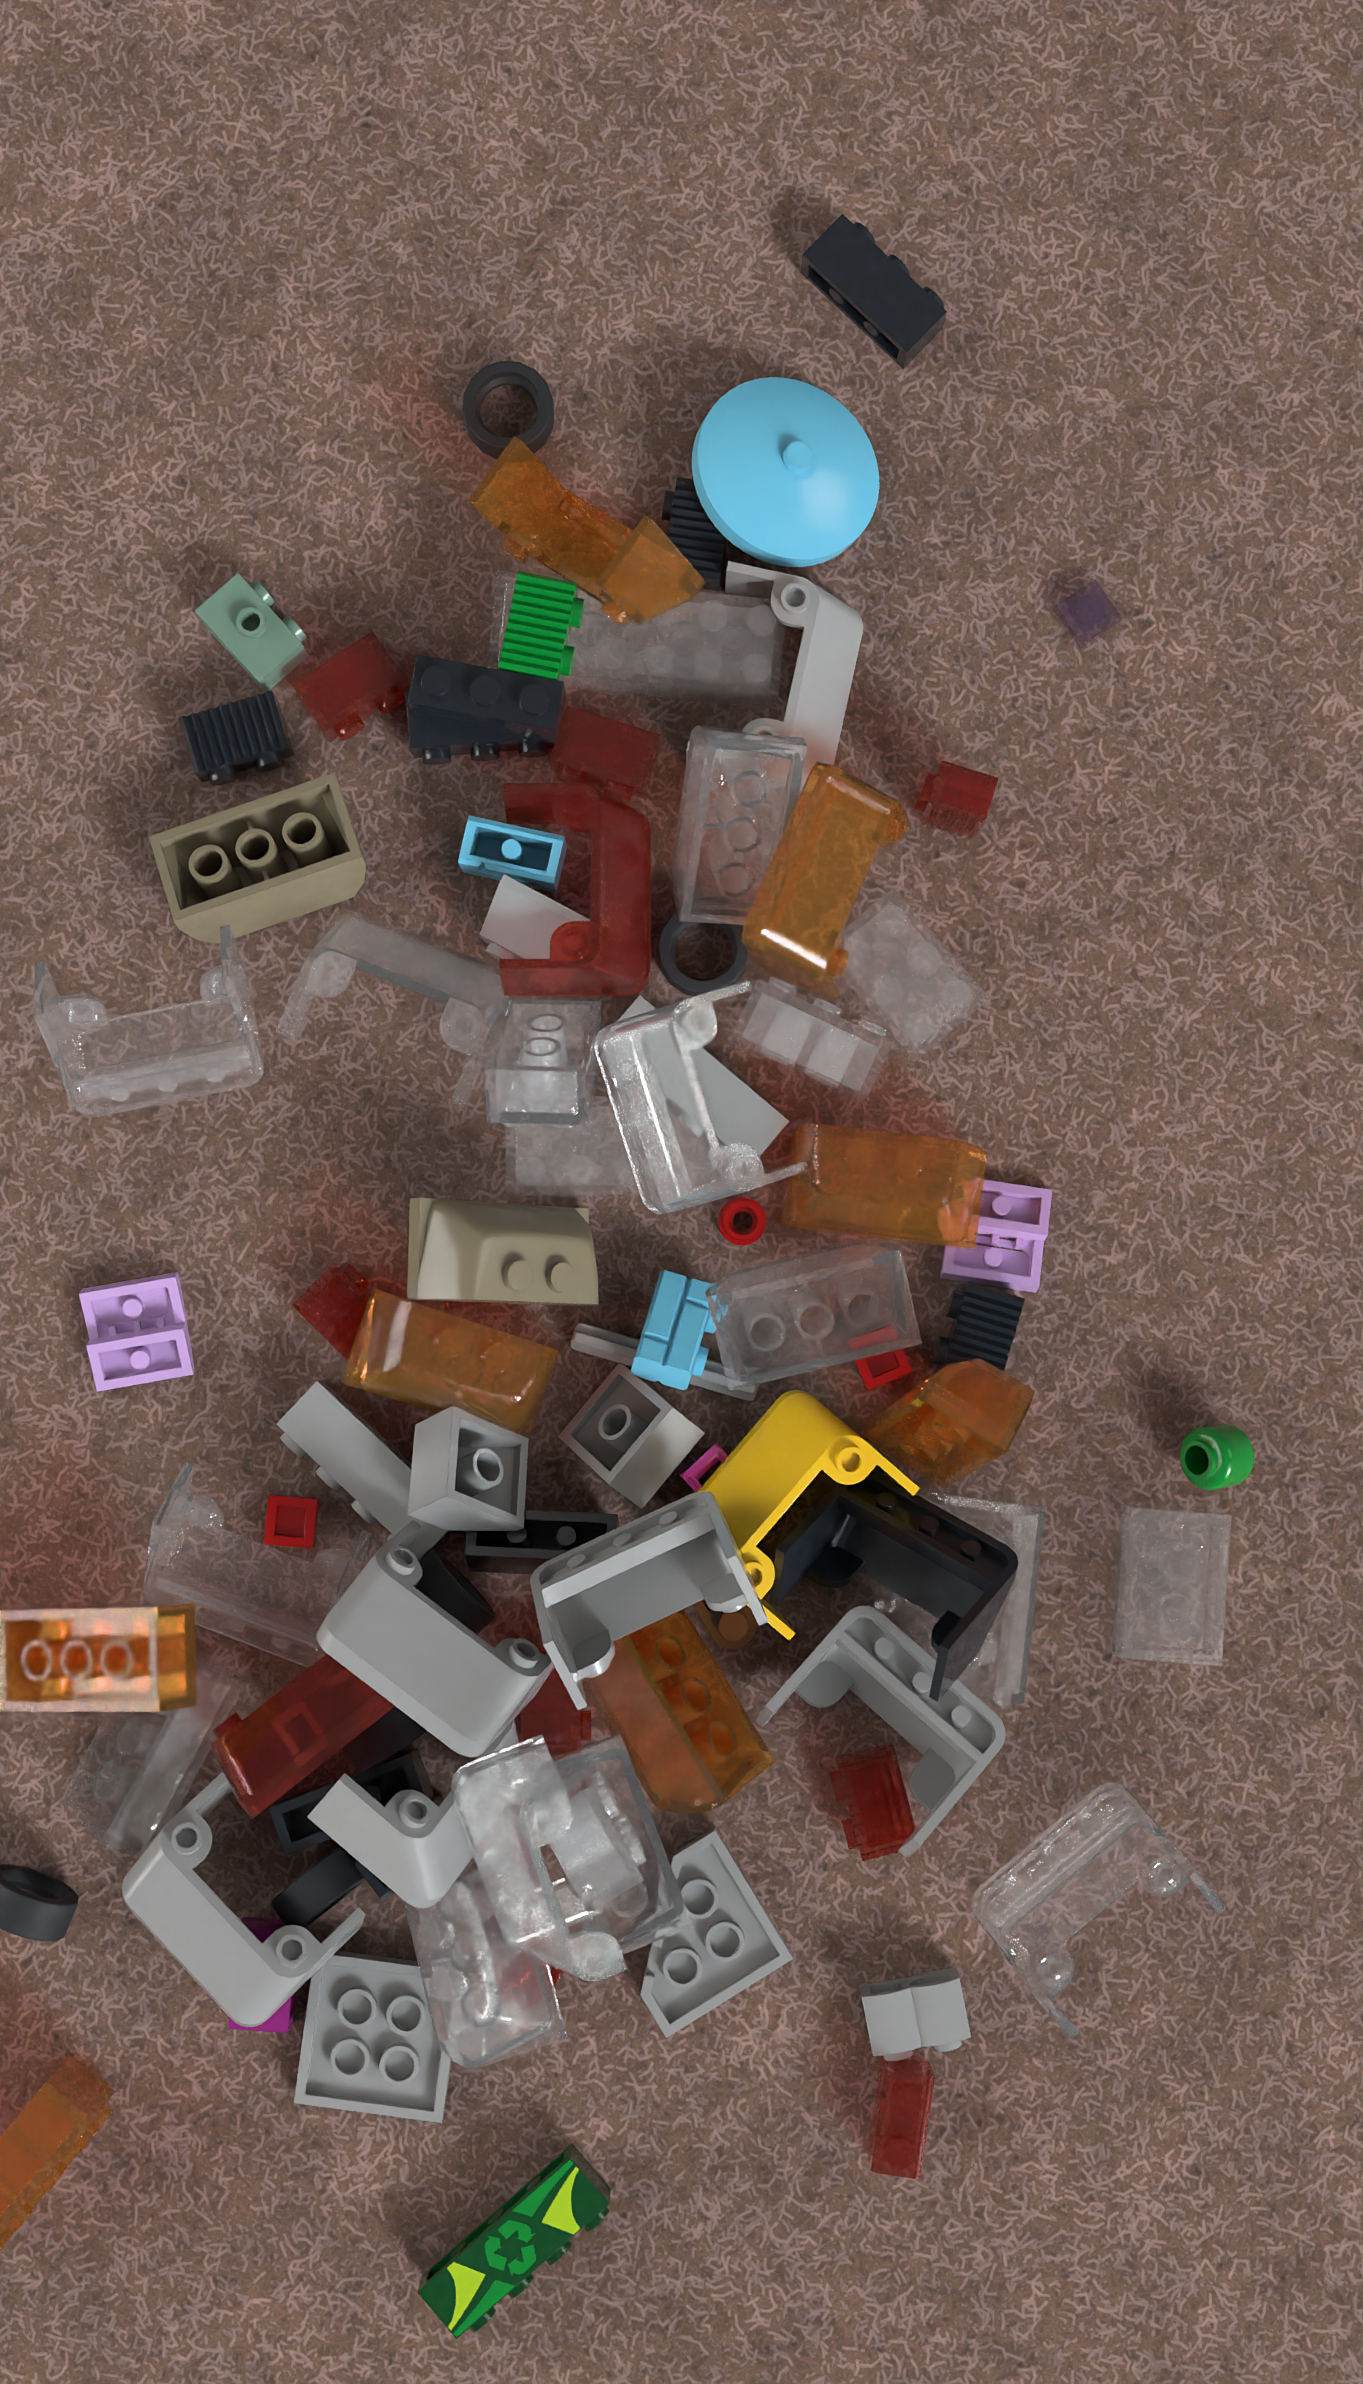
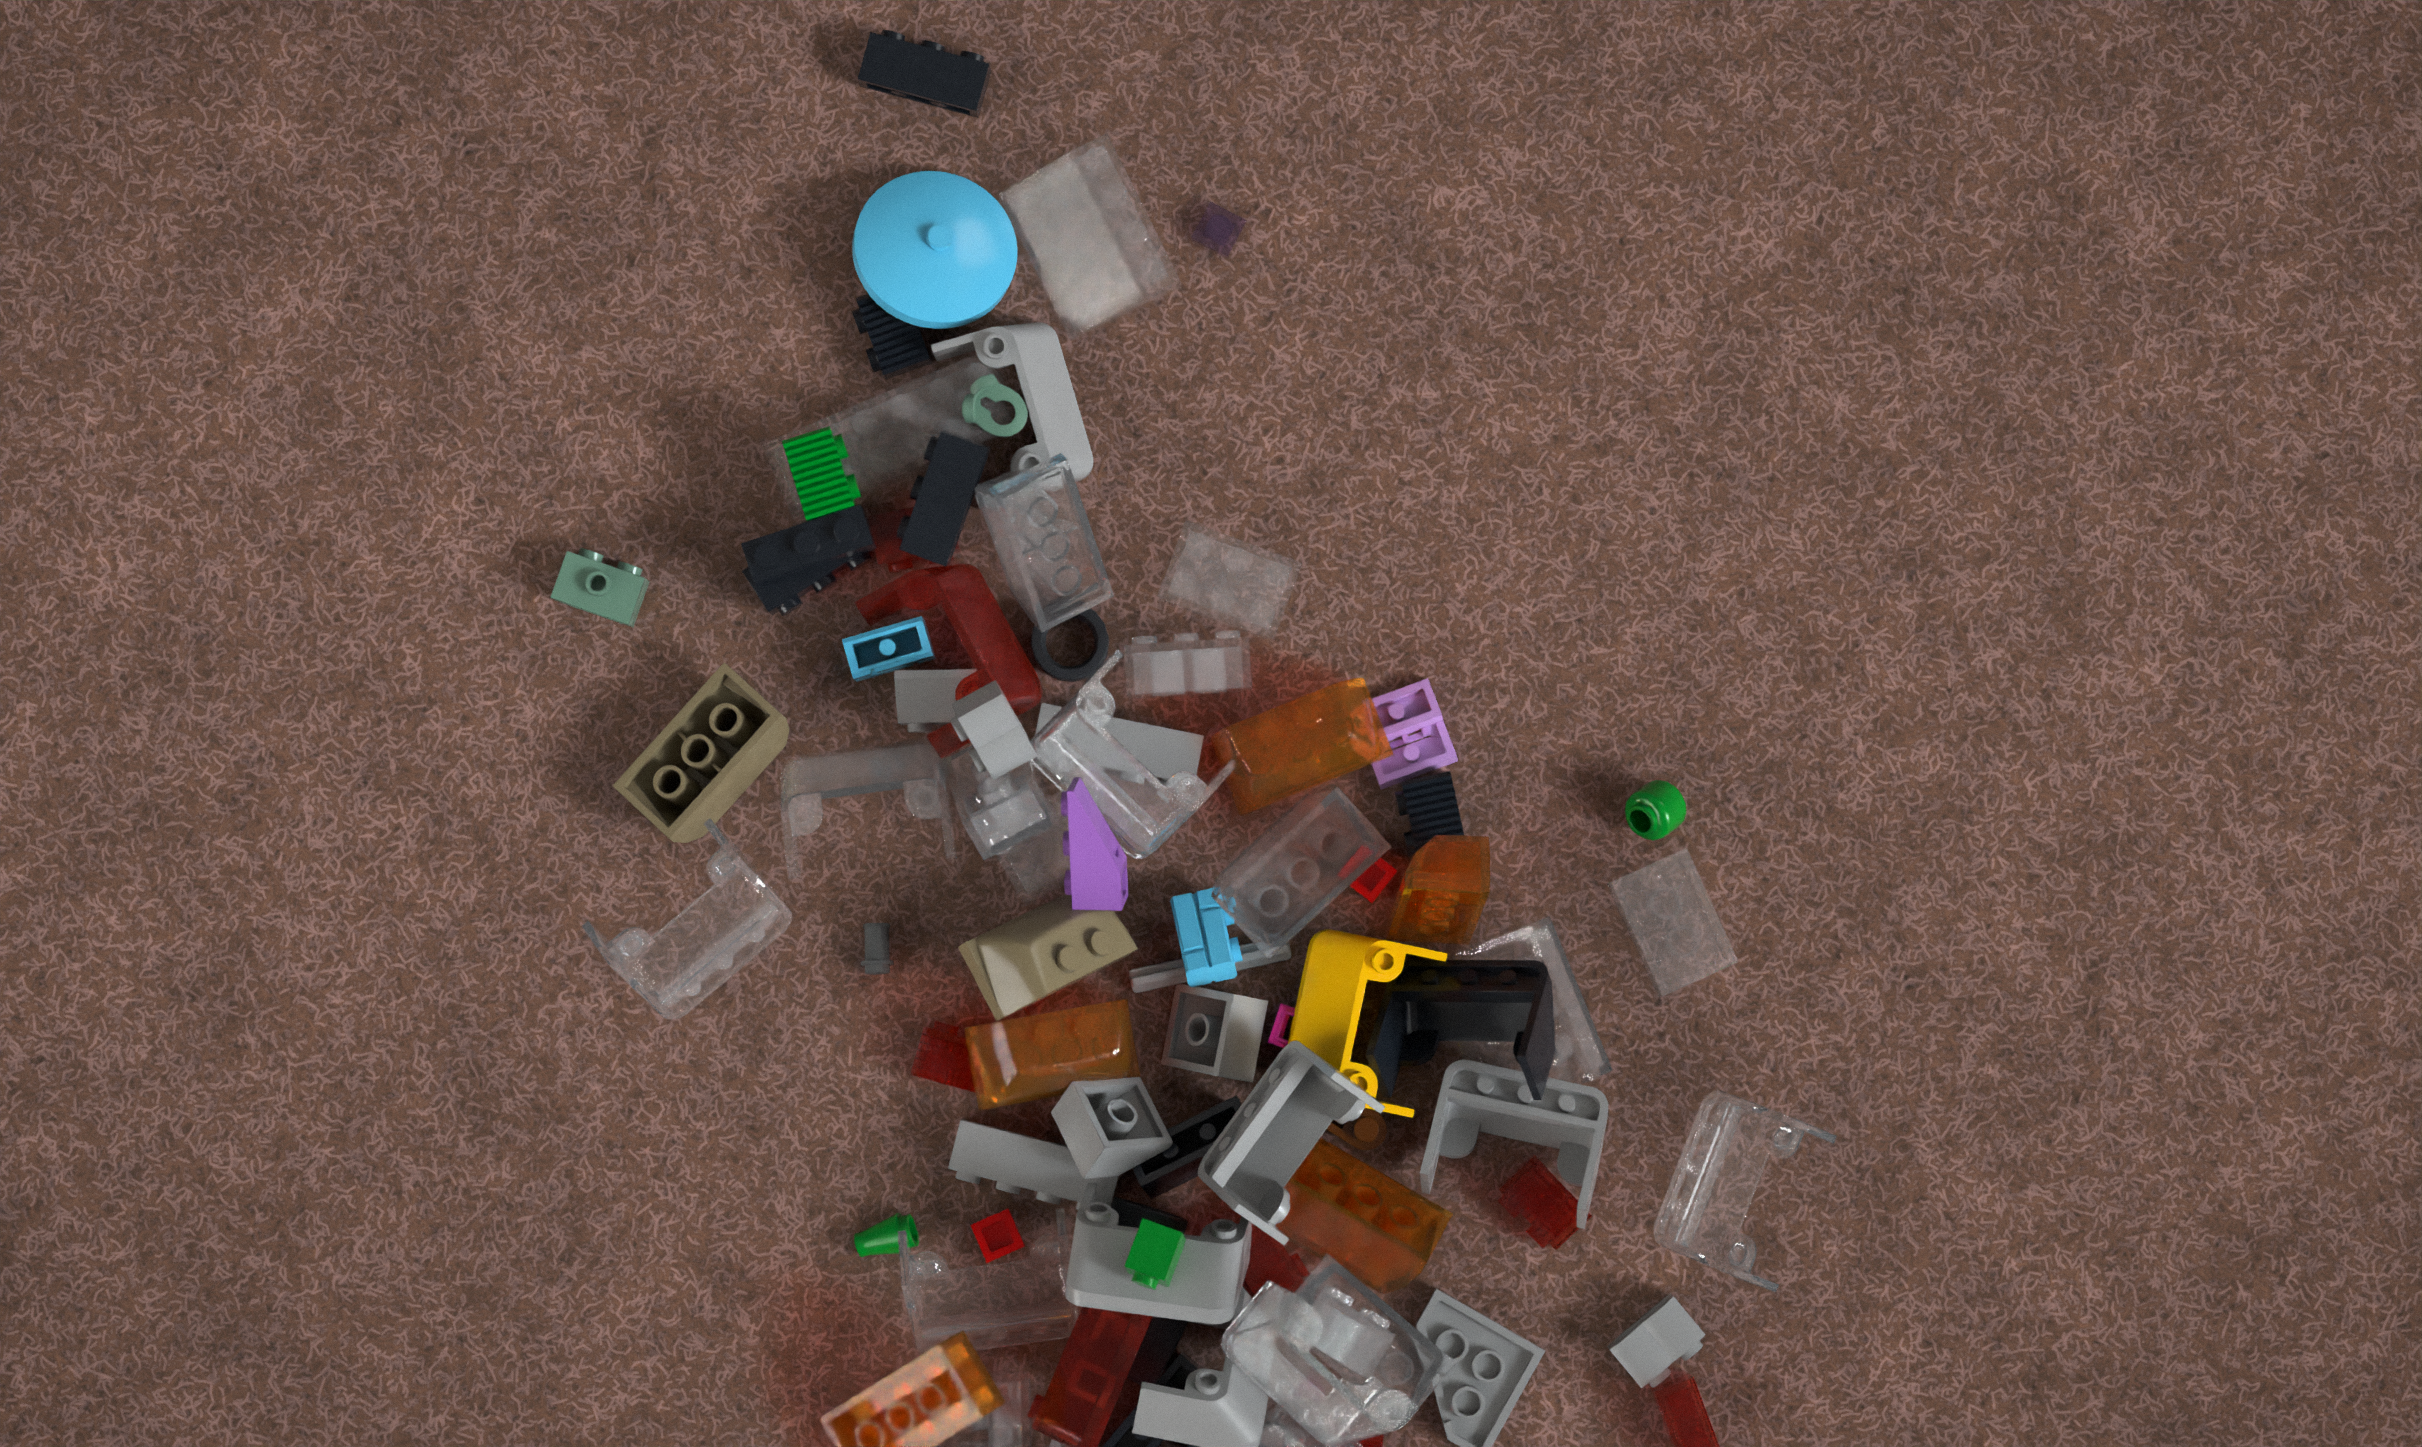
camera: 25 degrees left, 0 degrees up
lavender slope [79,1272,195,1392] -> none
black brick [179,691,294,786] -> none
clear red brick [292,631,409,743] -> none
black tyre [462,361,554,461] -> none
clear orange windscreen [468,436,706,628] -> none
red plate [718,1197,767,1246] -> none
clear orange windscreen [742,760,911,1001] -> none
clear red brick [914,760,998,840] -> none
none -> green cone [854,1213,919,1257]
none -> dark grey pin [861,923,894,975]
none -> black brick [896,430,991,566]
none -> light grey brick [950,680,1038,780]
none -> sand green piece [962,374,1028,437]
none -> clear slope [998,133,1180,341]
none -> medium lavender slope [1061,777,1128,911]
none -> green brick [1124,1218,1186,1290]

